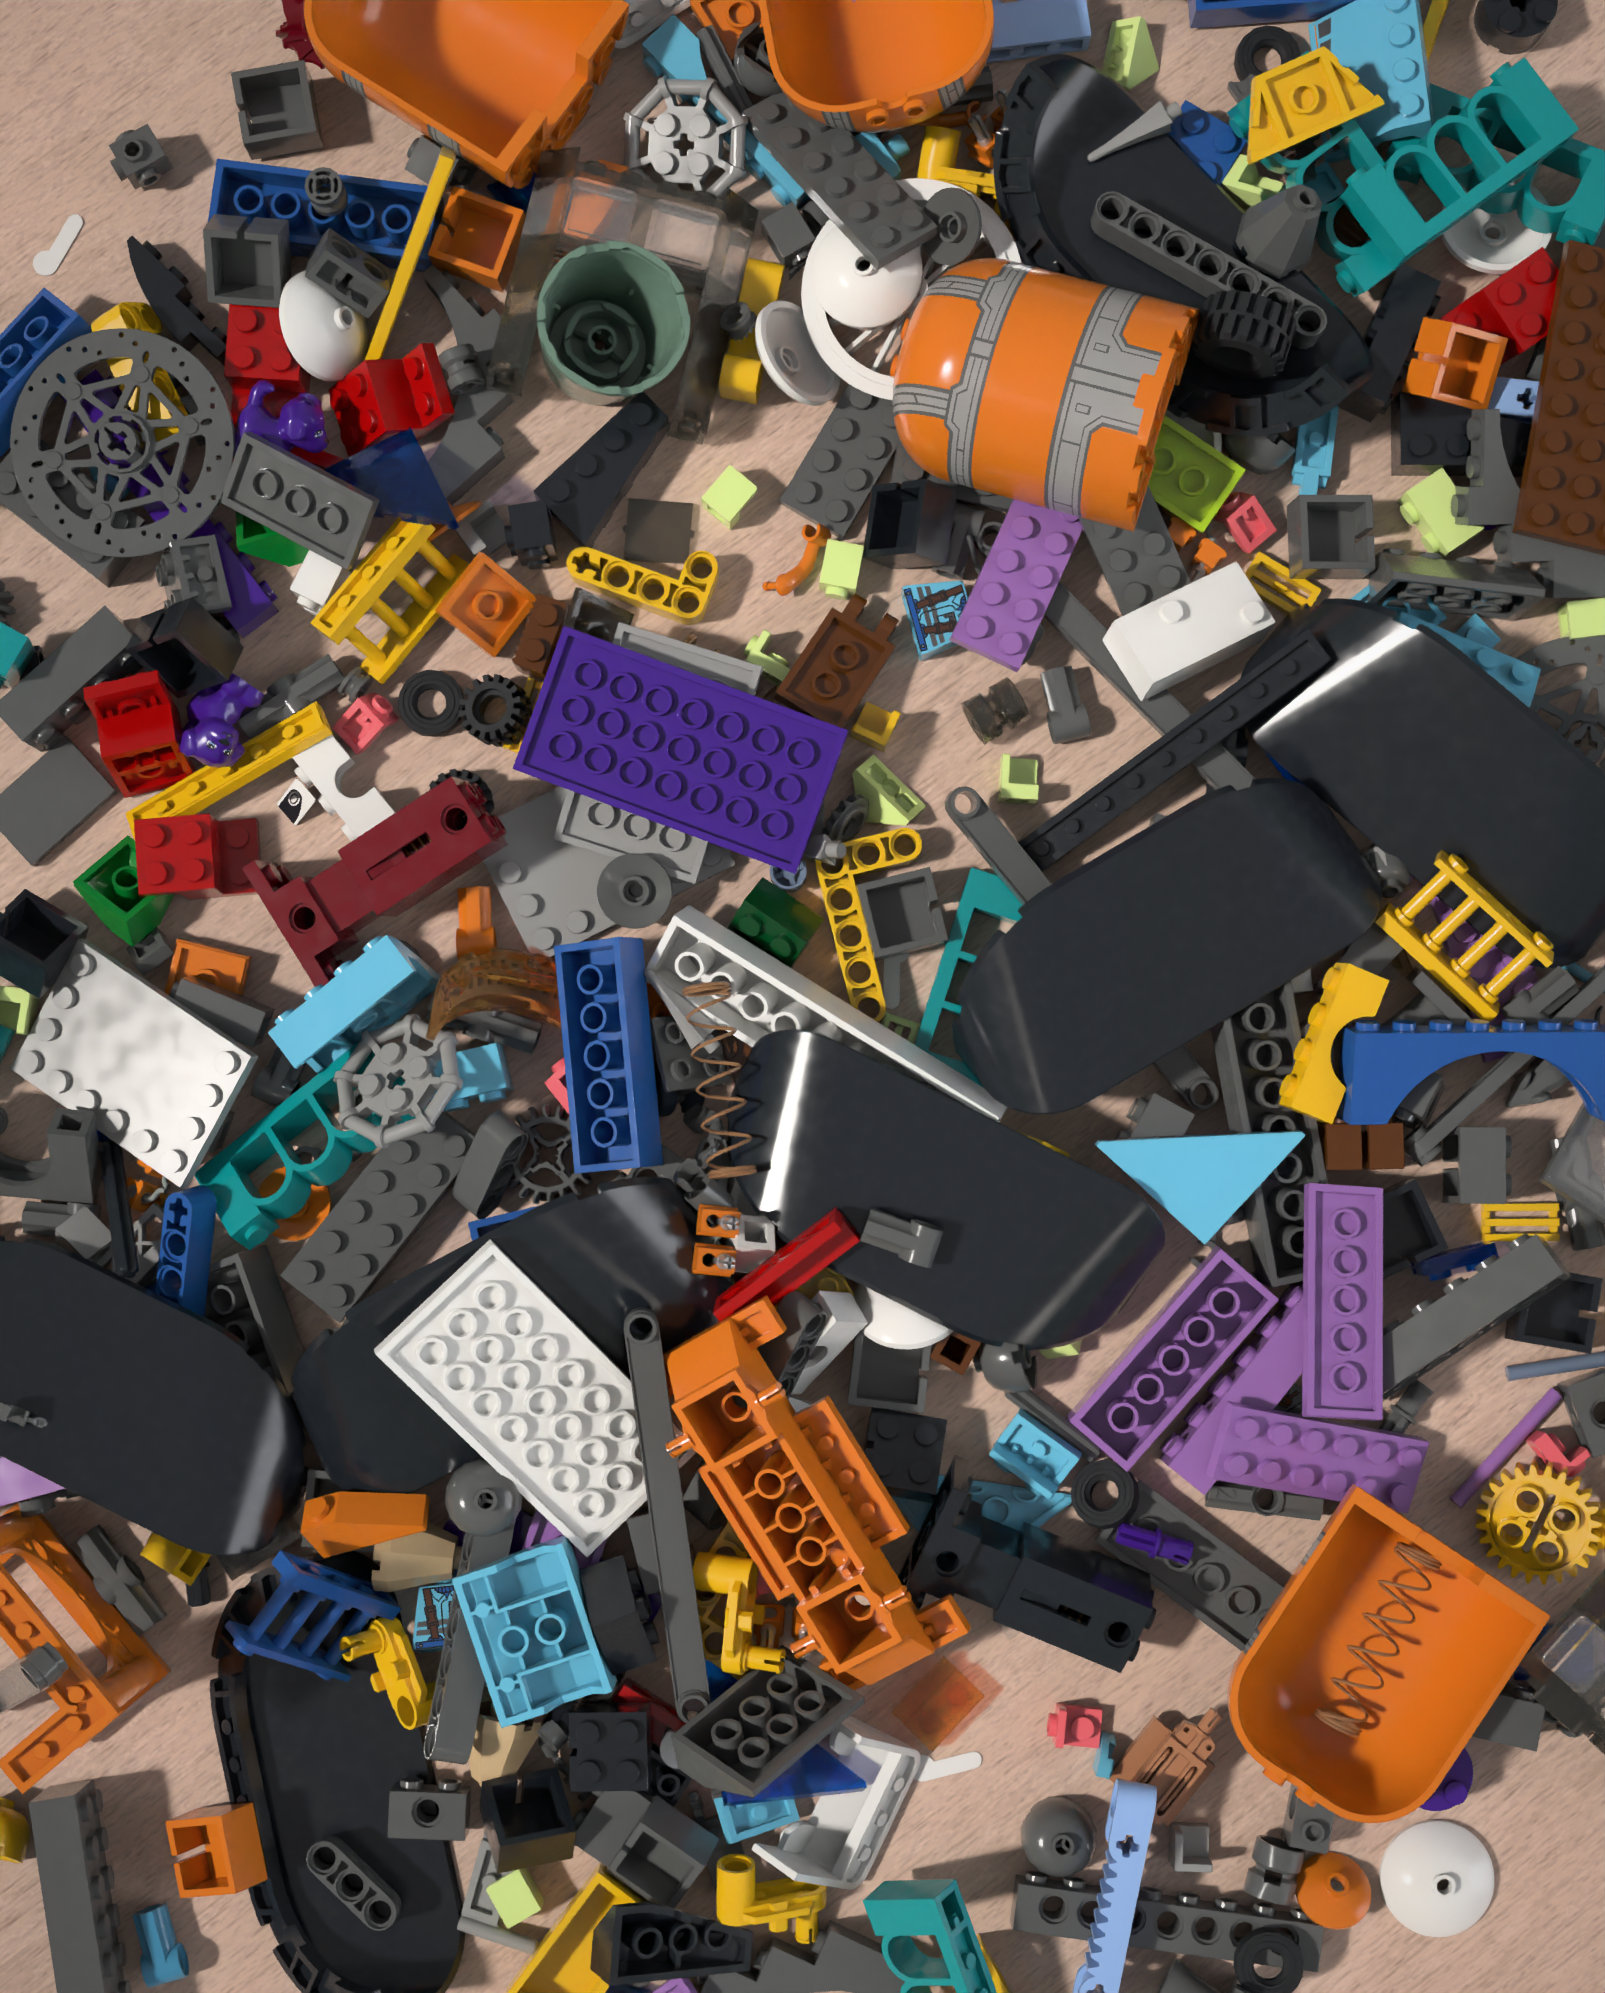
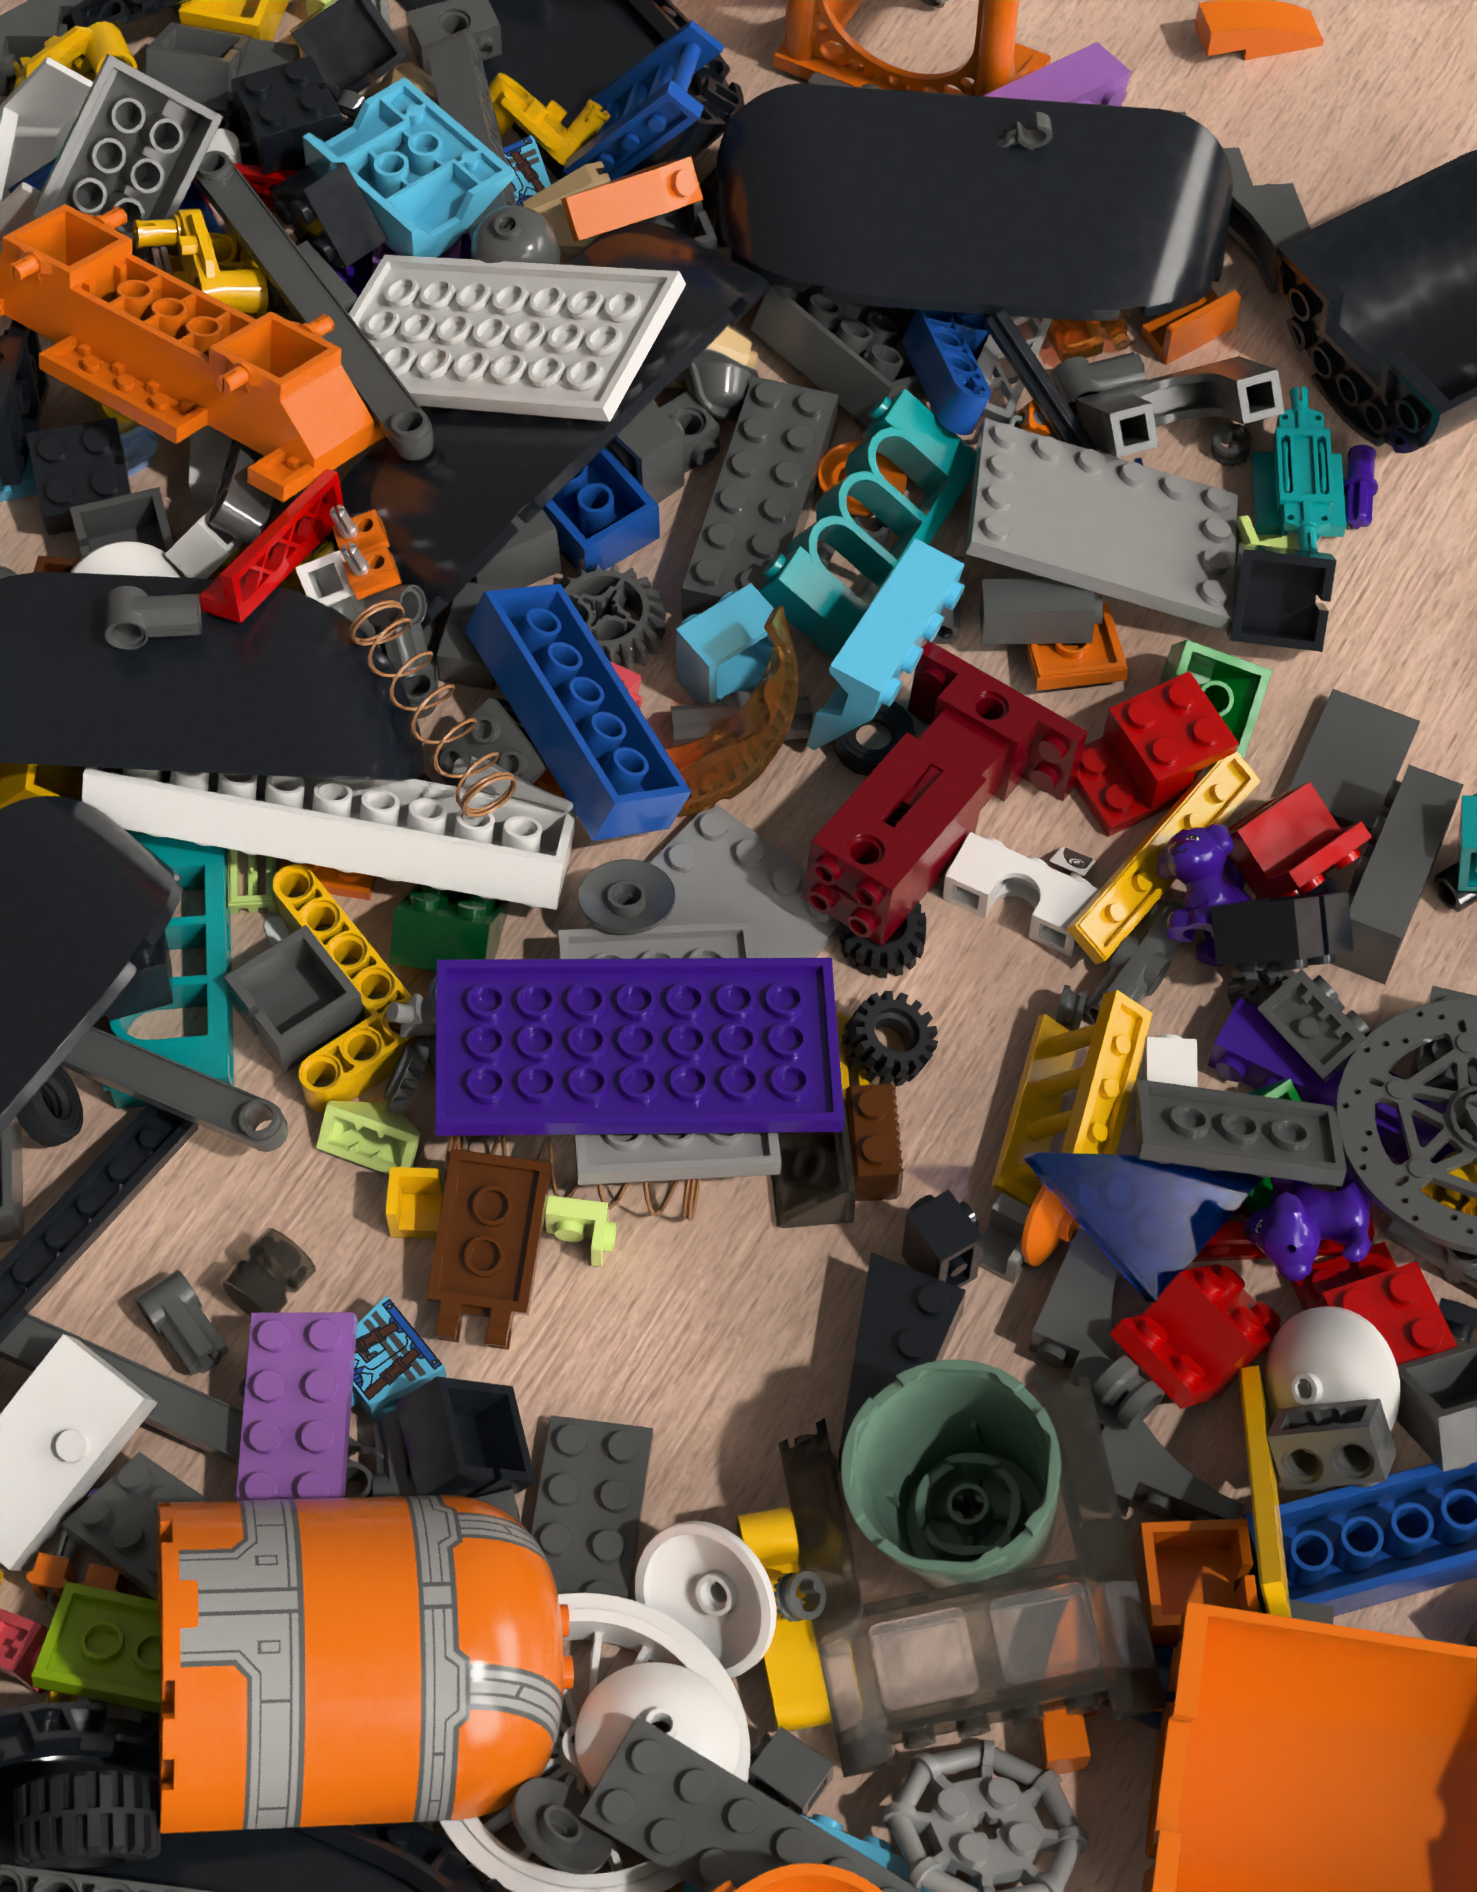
camera: 160 degrees right, 25 degrees down
light grey panel [55,1207,112,1263] -> none
dark grey plate [126,927,174,976] -> none
dark grey wheel [305,167,348,217] -> none
coral bracket [332,692,399,755] -> none
light grey plate [333,1014,463,1148] -> none
black tyre [398,670,465,737] -> none
orange plate [435,552,536,658] -> none
dark grey beam [451,1111,529,1219] -> none
orange piece [456,886,497,962] -> none
yellow beam [566,546,719,625] -> none
clear smoke piece [622,498,695,565] -> none
dark grey piece [673,1103,725,1192] -> none
yellowish green panel [701,465,757,530] -> none
orange piece [762,523,831,596] -> none
yellowish green brick [819,539,864,600] -> none
yellowish green panel [998,753,1039,805] -> none

